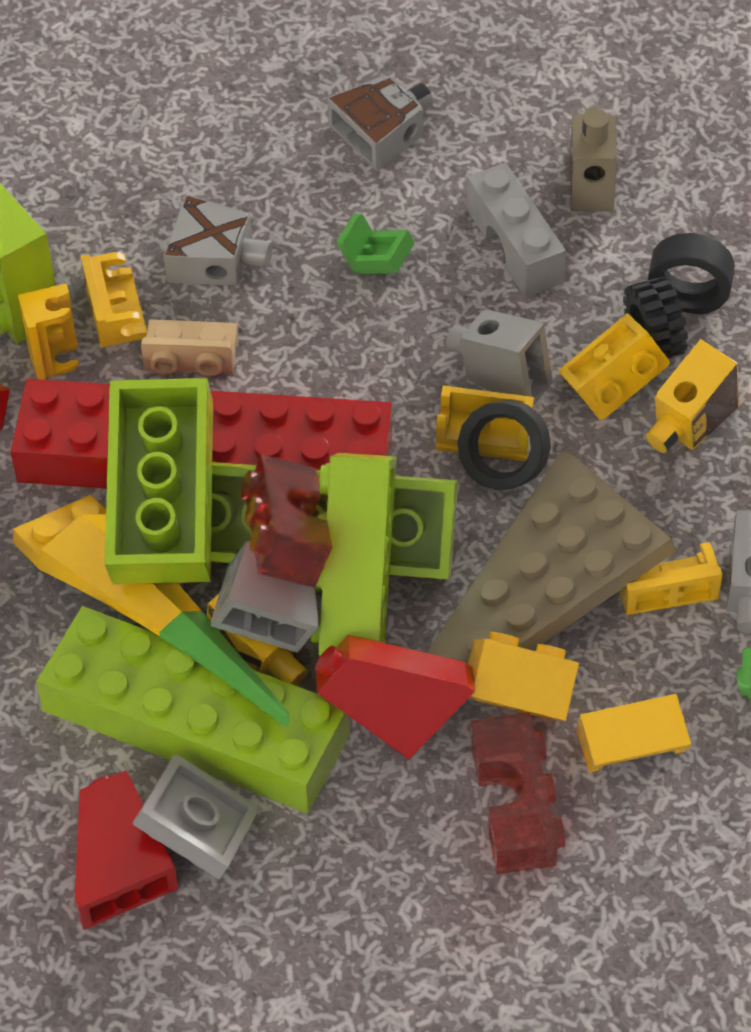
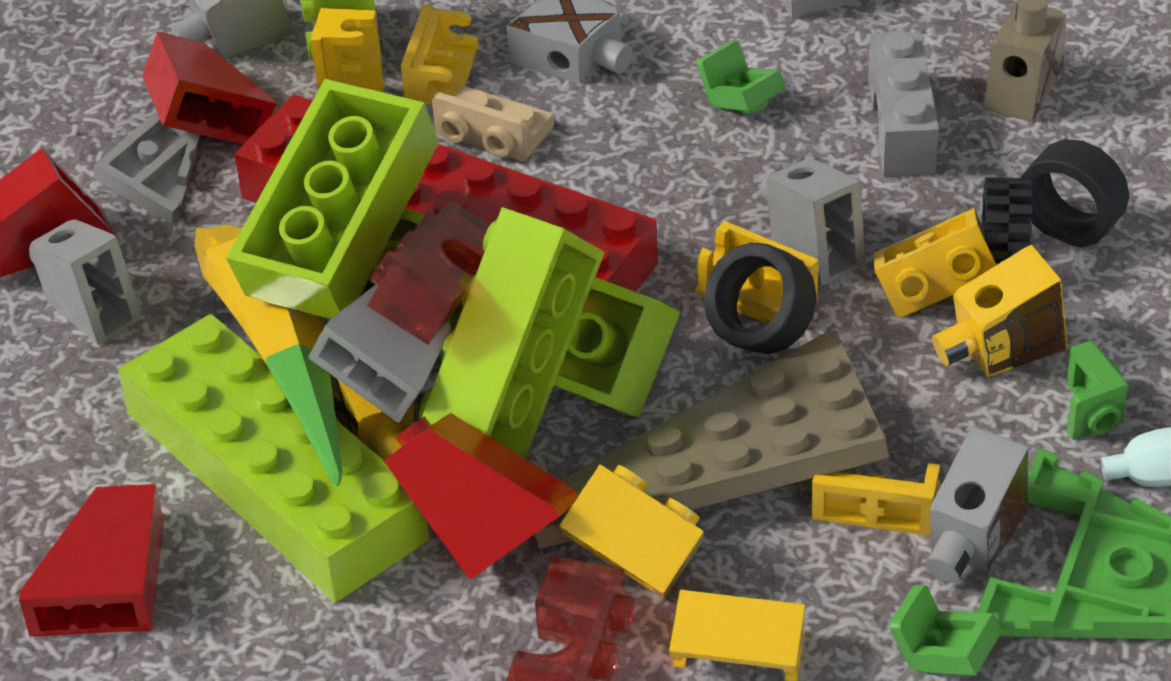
camera: 25 degrees right, 10 degrees down
light grey plate [132,753,260,879] -> none

